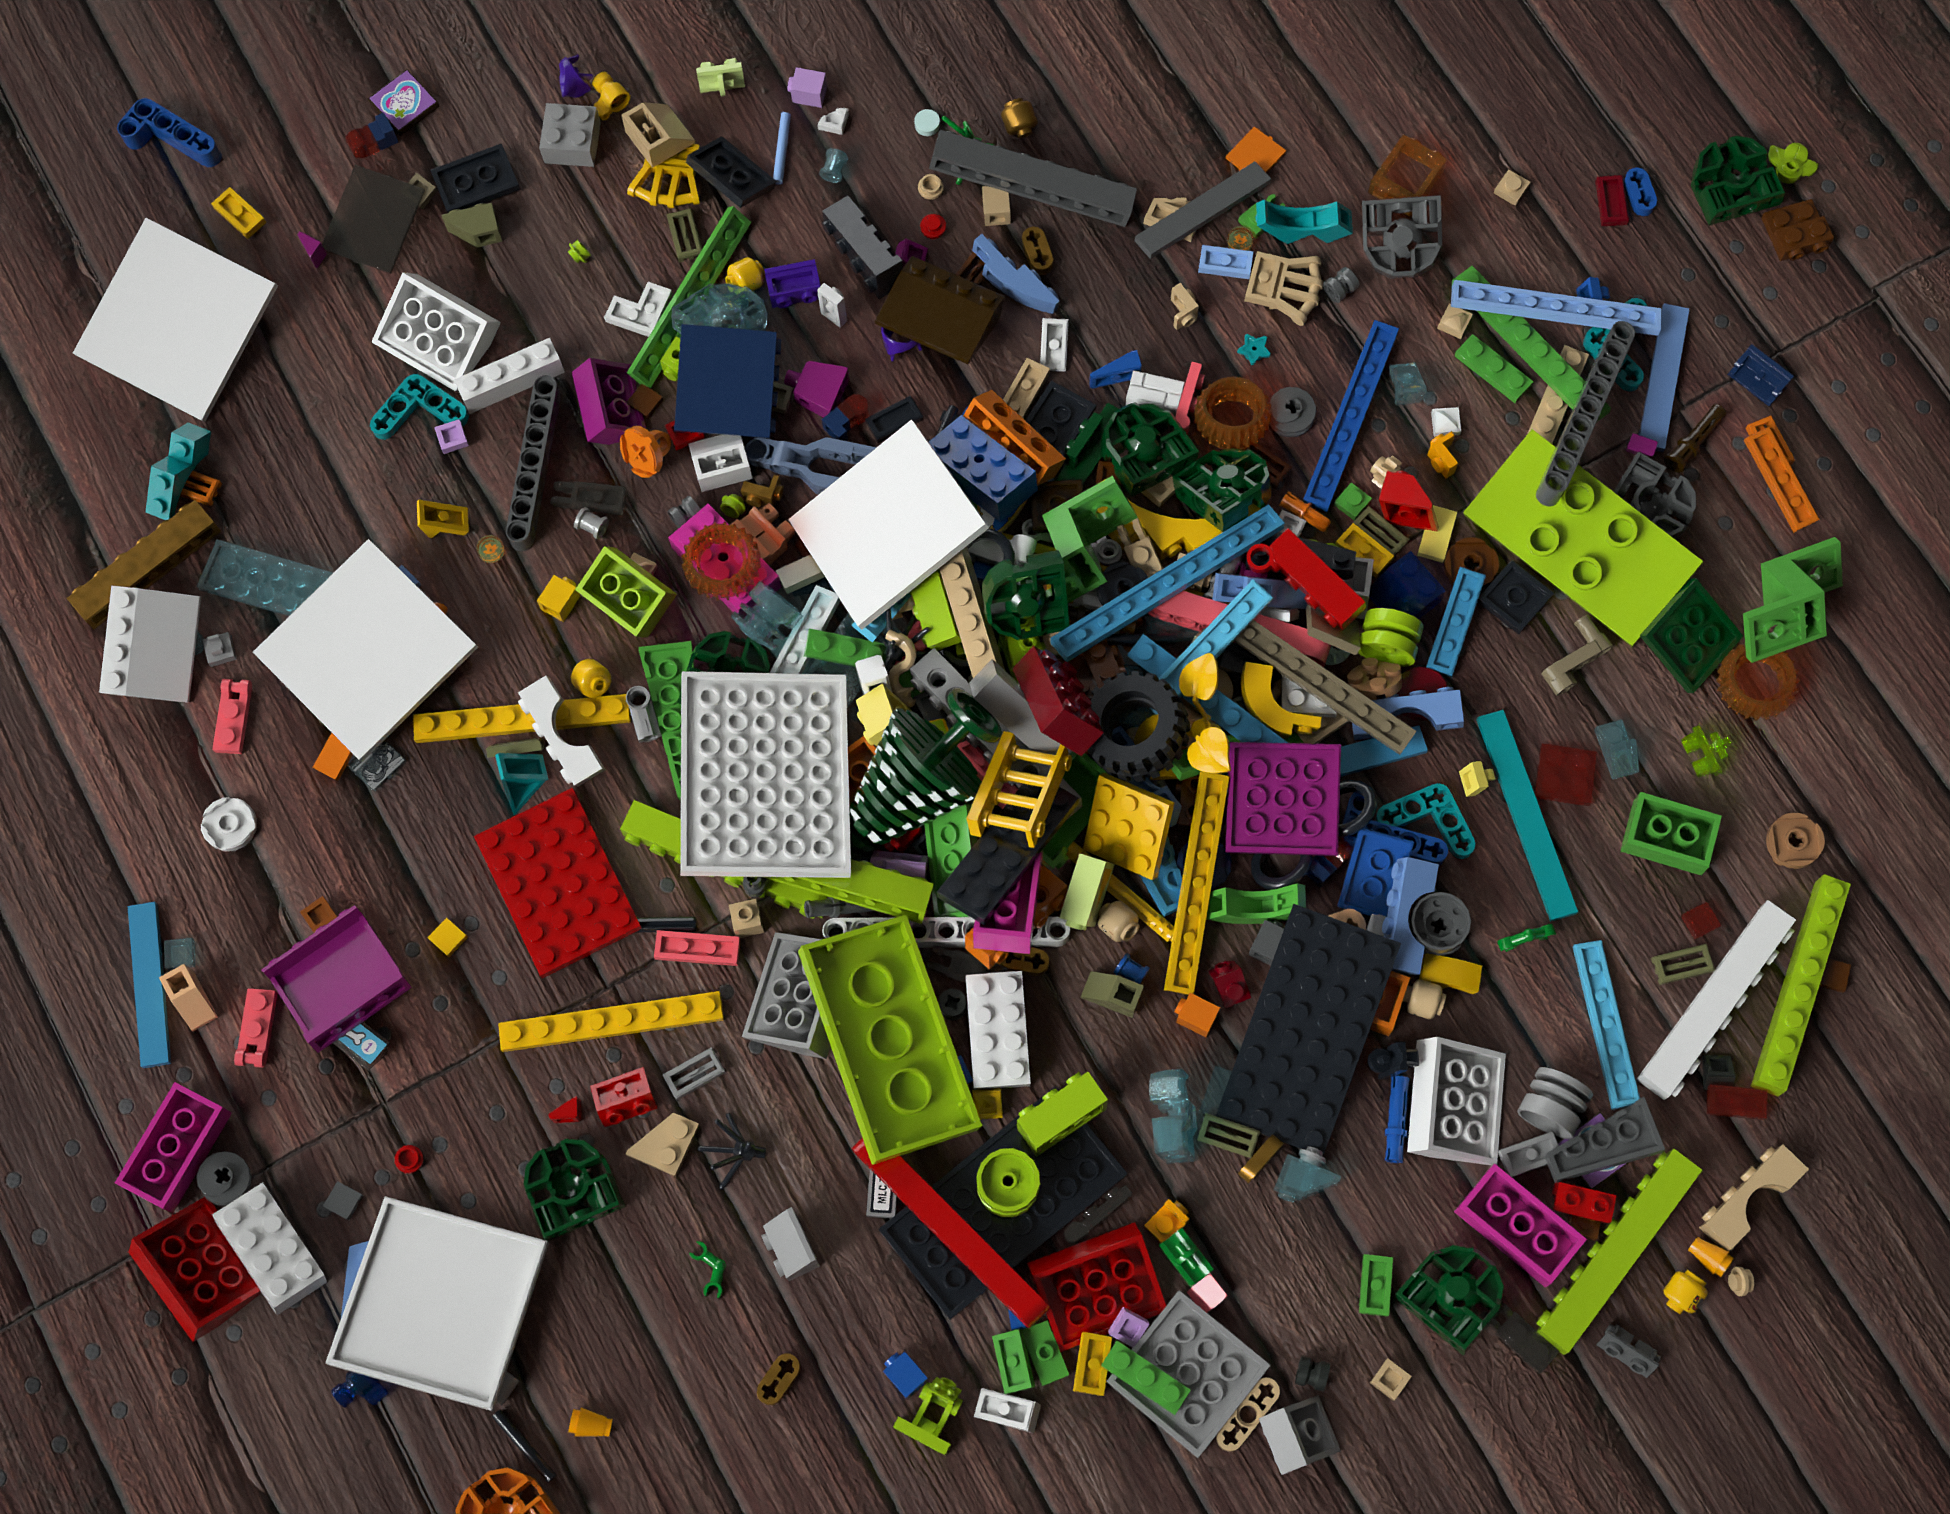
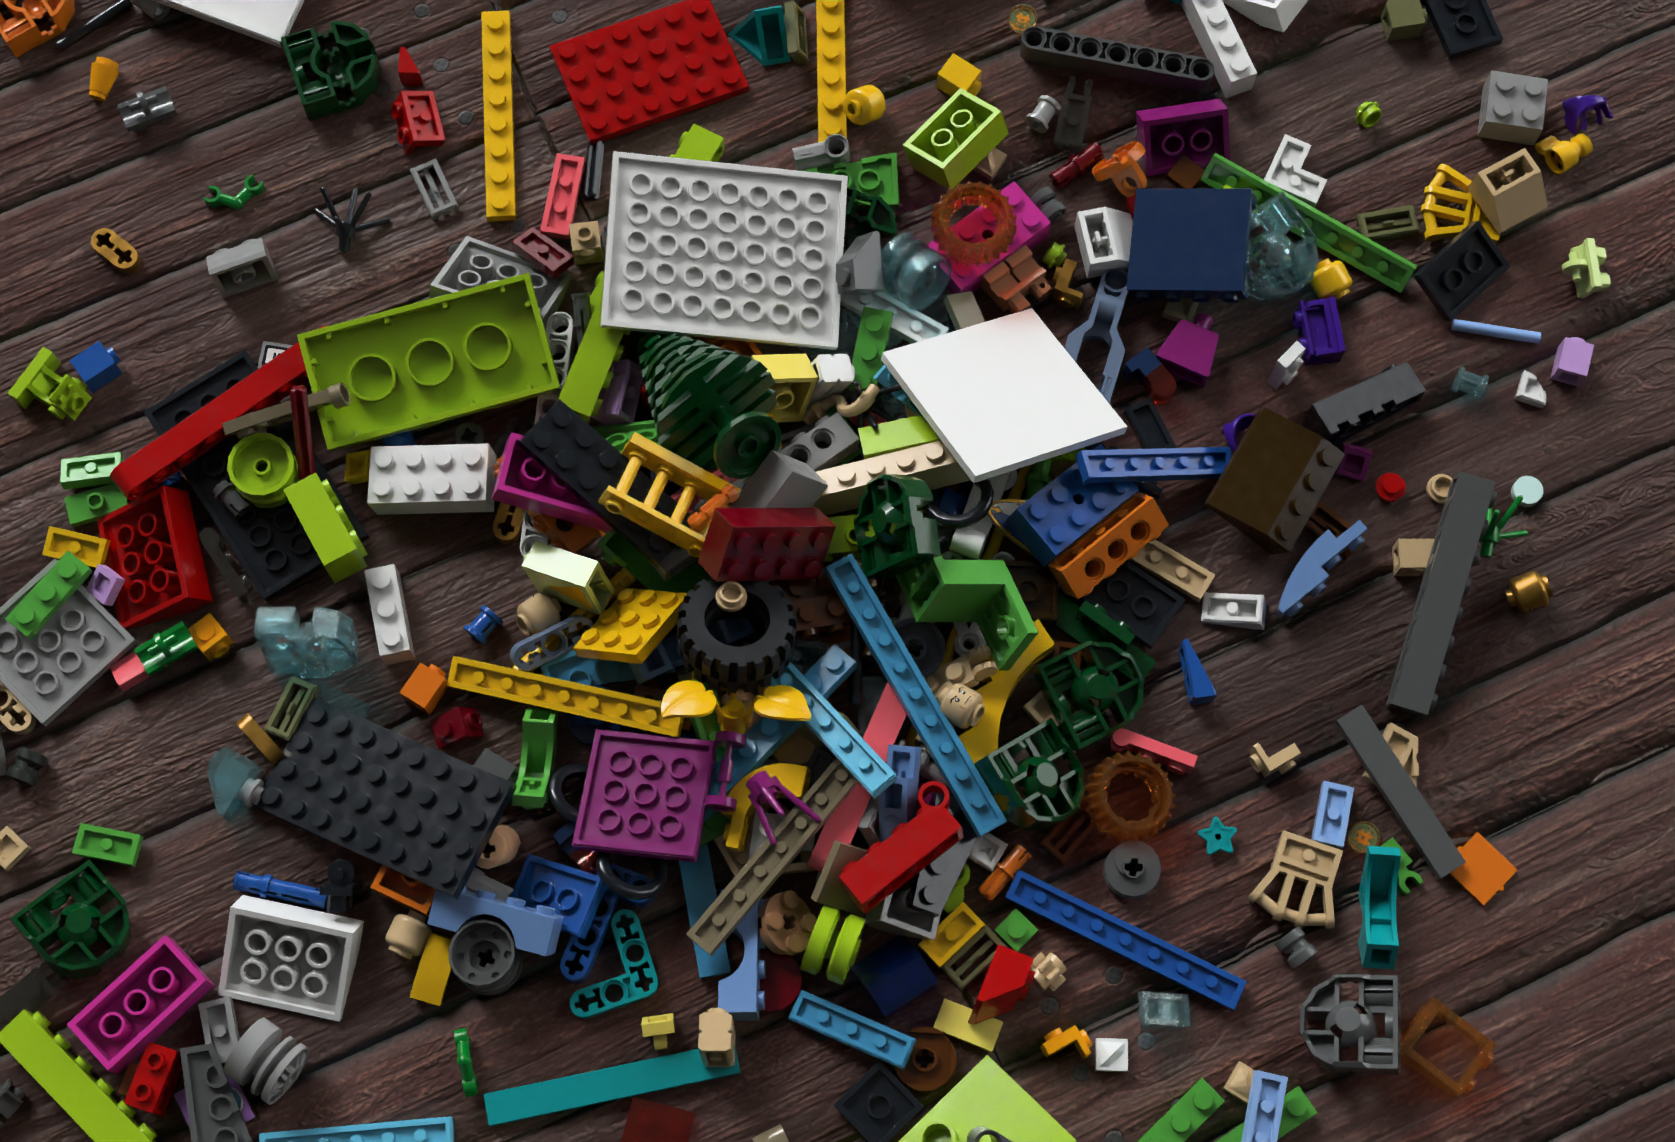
camera: 90 degrees right, 0 degrees up
white arch [518,676,606,787] -> none
tan wing [626,1113,700,1177] -> none
white slope [974,1388,1041,1433] -> none
pearl gold beam [1022,227,1053,275] -> none
olive slope [1081,971,1144,1018] -> none
white brick [1126,370,1184,417] -> none
none -> dark grey hips [117,86,177,132]
none -> dark grey pin [213,480,251,519]
none -> dark tan plate [222,382,351,439]
none -> dark red axle [290,385,315,481]
none -> white brick [364,564,415,665]
none -> sand blue beam [510,615,594,671]
none -> dark red plate [512,227,574,279]
none -> orange axle [687,484,740,533]
none -> tan brick [698,1008,736,1067]
none -> magenta wheel [705,731,747,812]
none -> tan plate [715,581,747,612]
none -> magenta plant [746,771,821,846]
none -> dark grey slope [835,231,884,295]
none -> tan head [937,683,985,729]
none -> dark red pin [1049,142,1104,190]
none -> blue plate [1075,447,1232,483]

